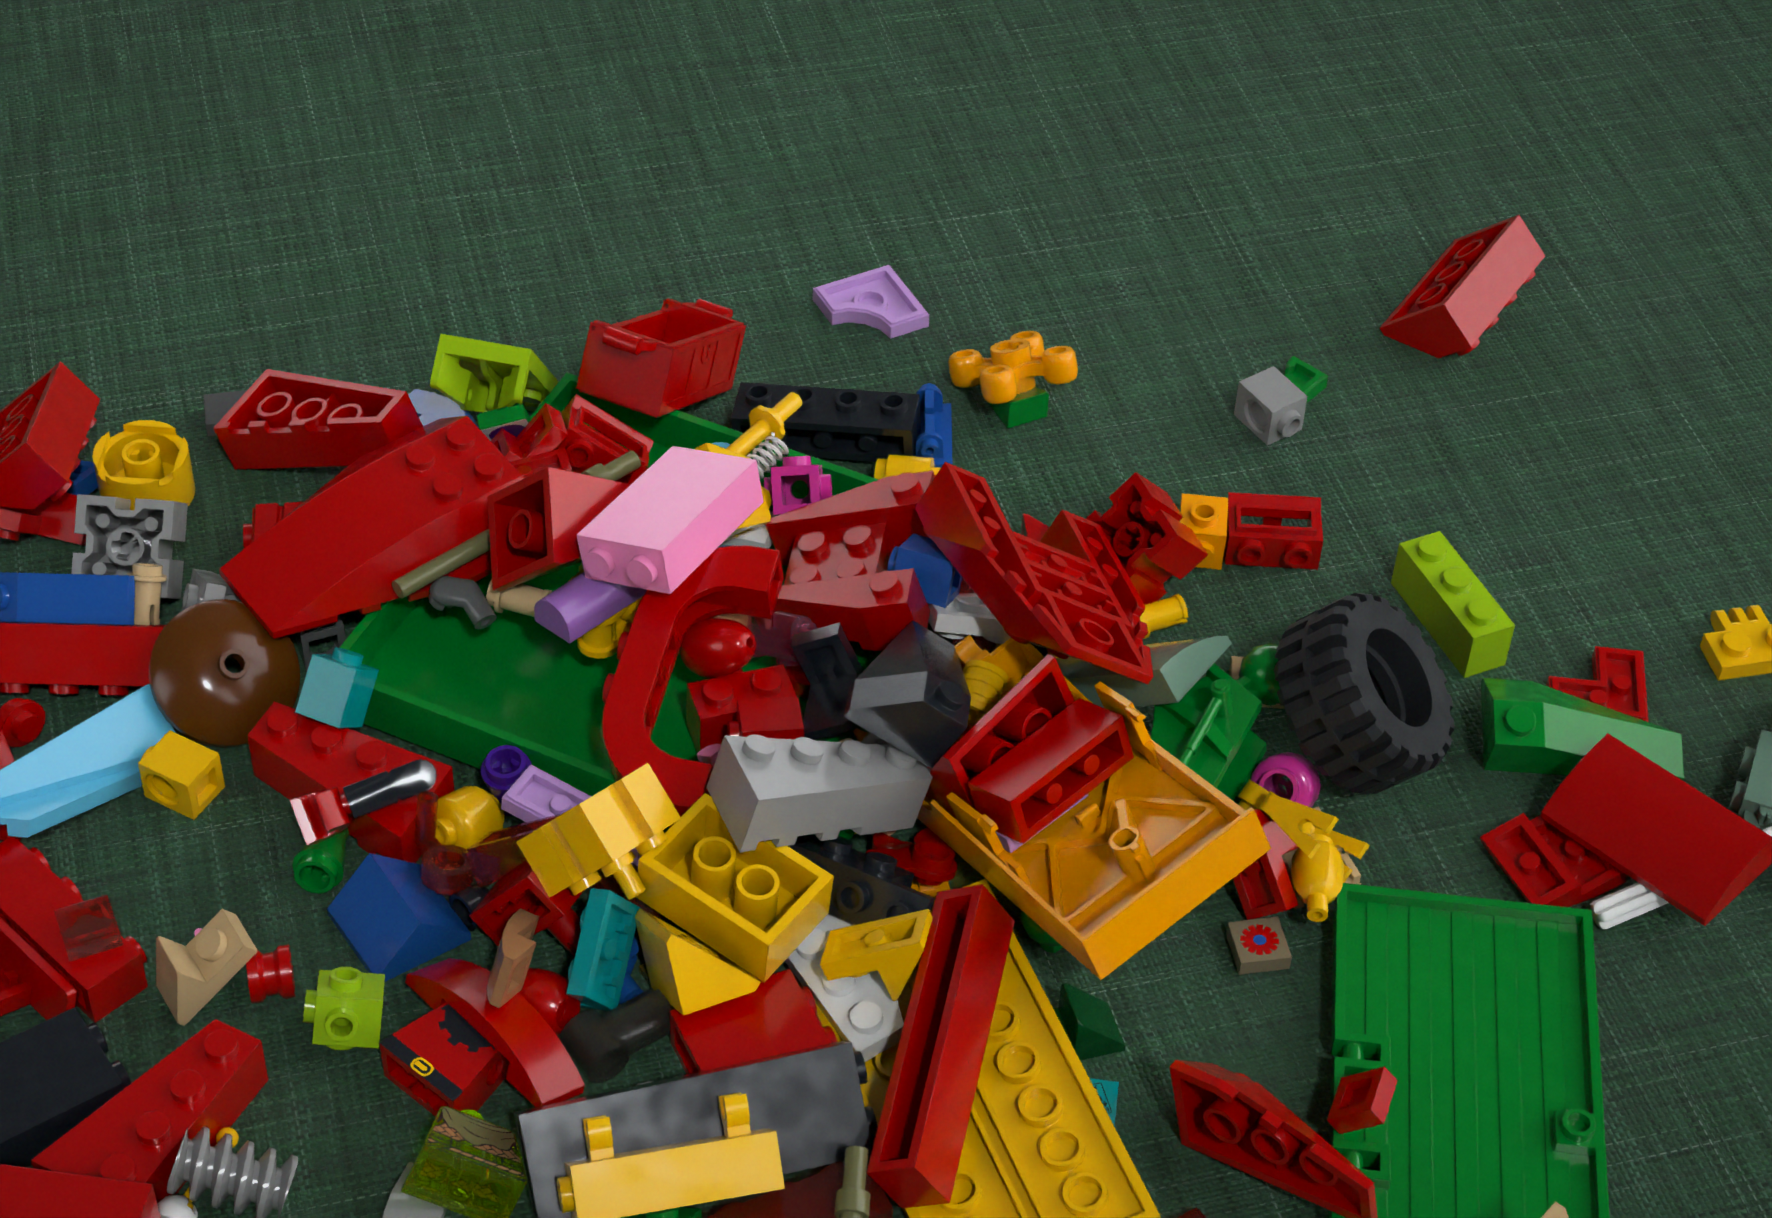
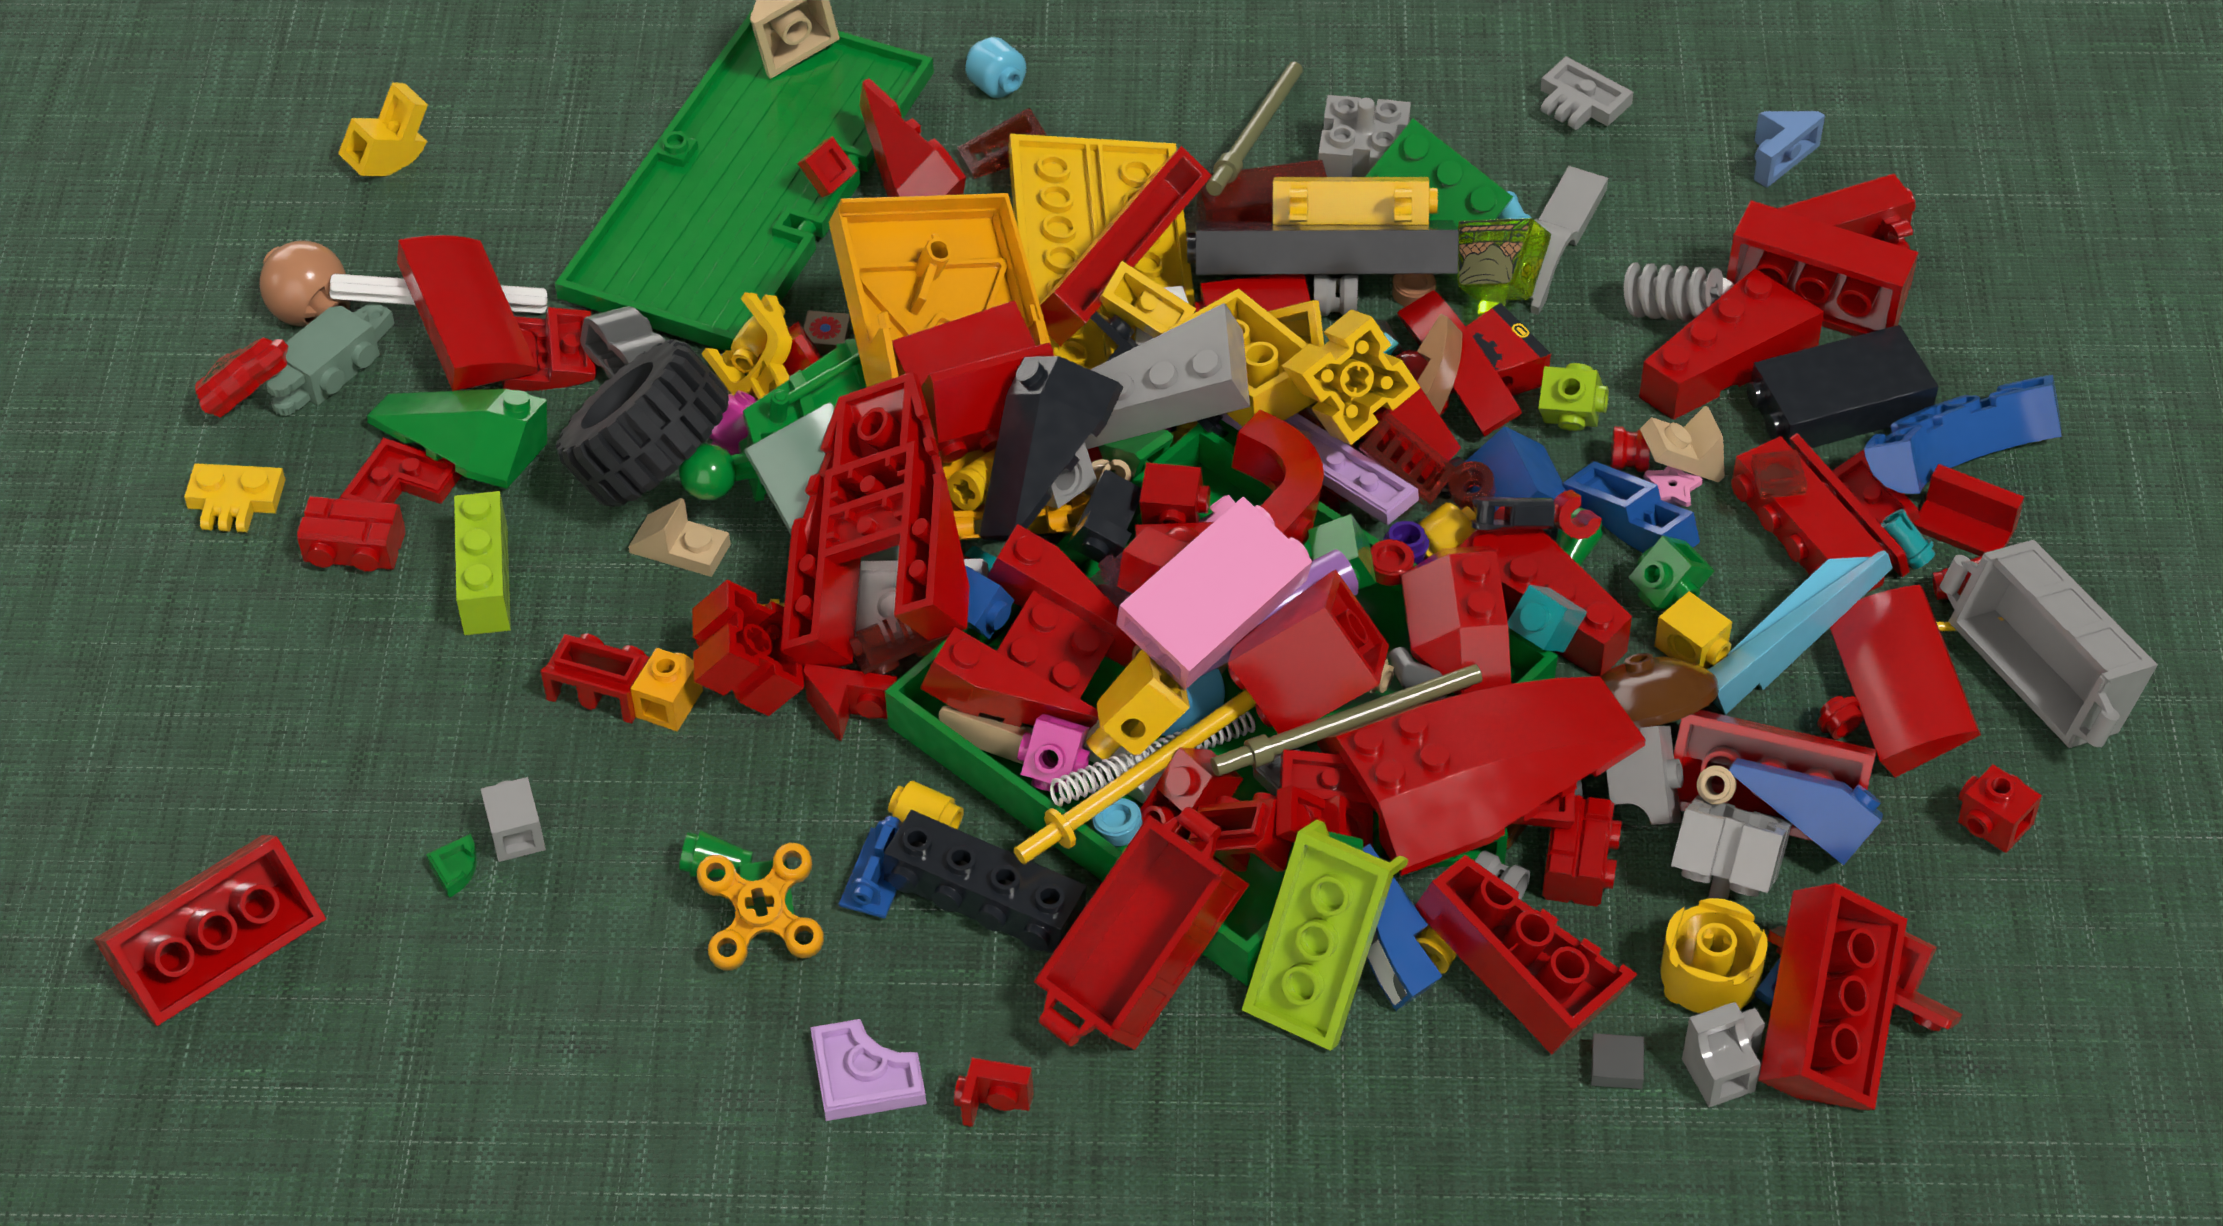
camera: 160 degrees left, 5 degrees up
none -> red brick [297,496,405,572]
none -> dark grey brick [580,306,666,379]
none -> green cone [679,830,753,878]
none -> red bracket [954,1058,1034,1127]
none -> green brick [1308,514,1376,589]
none -> red tile [1370,539,1414,586]
none -> red wedge [1401,545,1511,695]
none -> blue slope [1562,461,1700,553]
none -> green brick [1628,535,1715,611]
none -> light grey brick [1682,1002,1765,1108]

